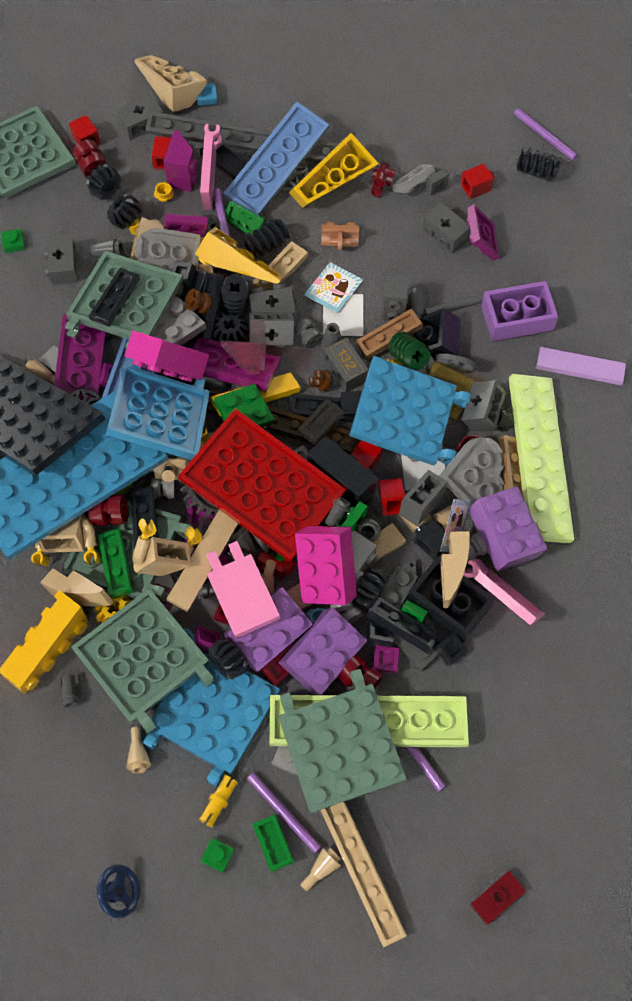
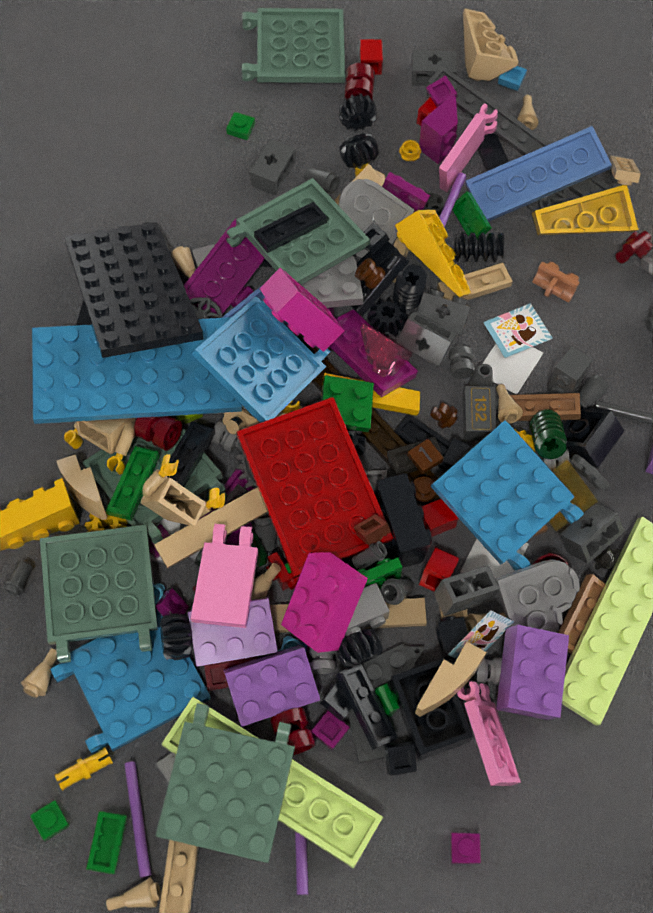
camera: 30 degrees right, 0 degrees up
none -> copper plate [353,514,391,545]
none -> reddish brown tile [407,439,444,474]
none -> reddish brown plate [413,477,436,502]
none -> magenta plate [426,75,457,107]
none -> magenta plate [450,833,481,864]
none -> tan cone [496,384,523,424]
none -> tan cone [517,95,539,130]
none -> tan plate [610,156,641,186]

